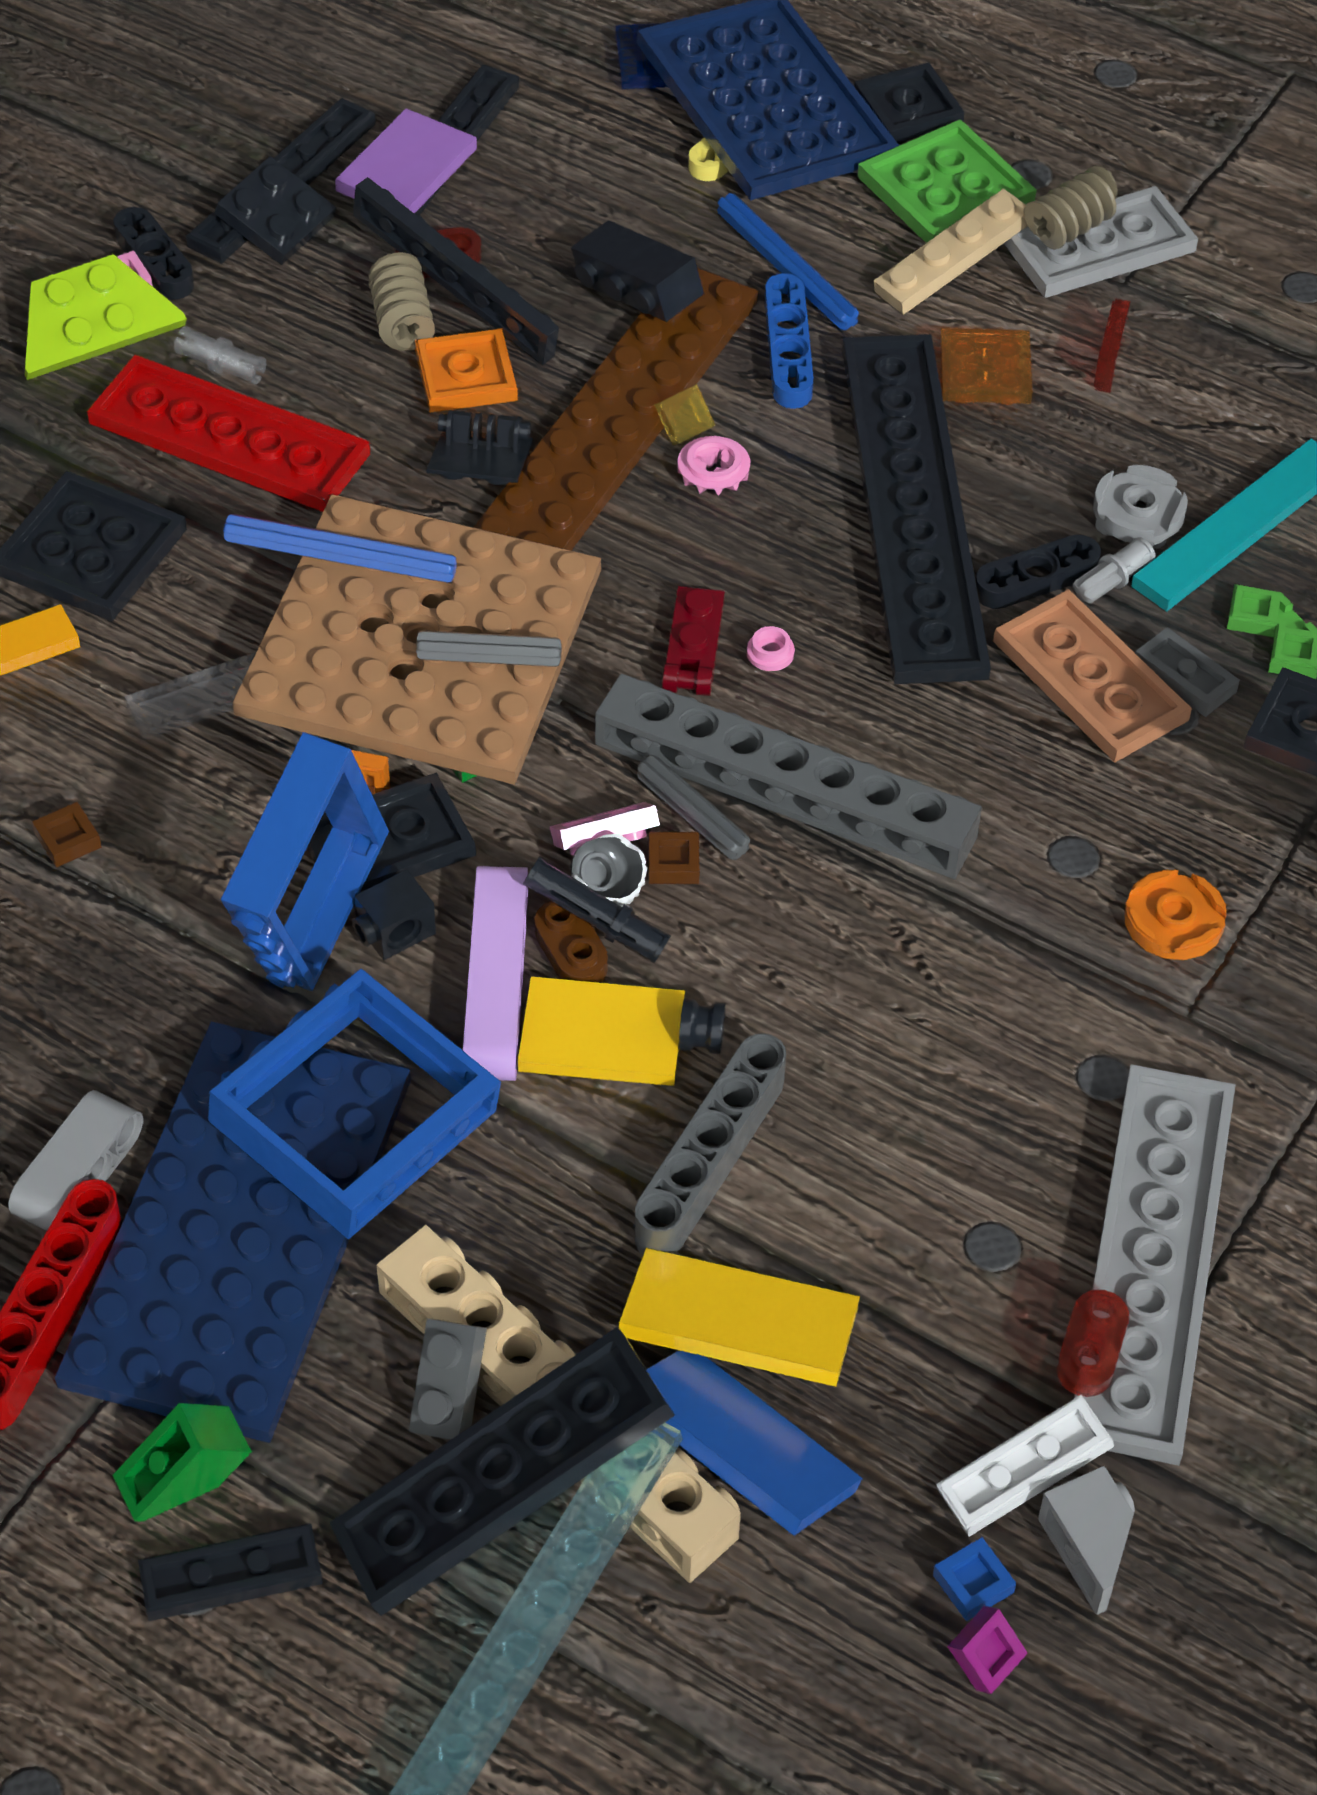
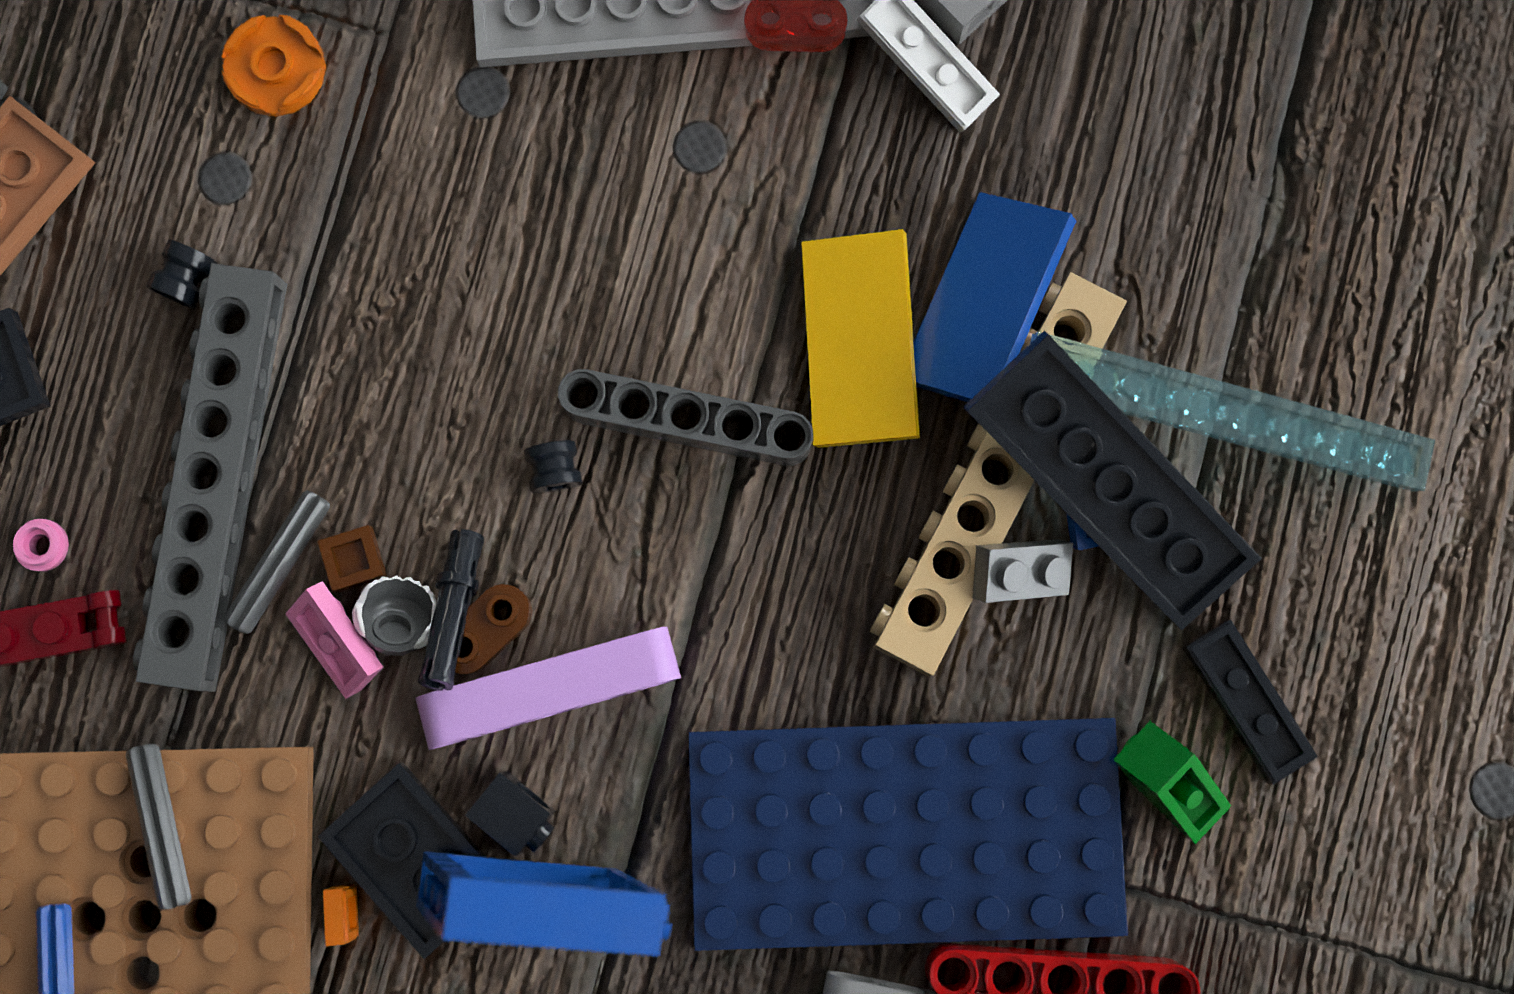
camera: 105 degrees left, 30 degrees up
blue window [208,969,501,1240] -> none
yellow tile [518,976,685,1086] -> none
blue plate [933,1537,1016,1622] -> none
magenta plate [947,1606,1028,1694] -> none
none -> black wheel [146,239,217,309]

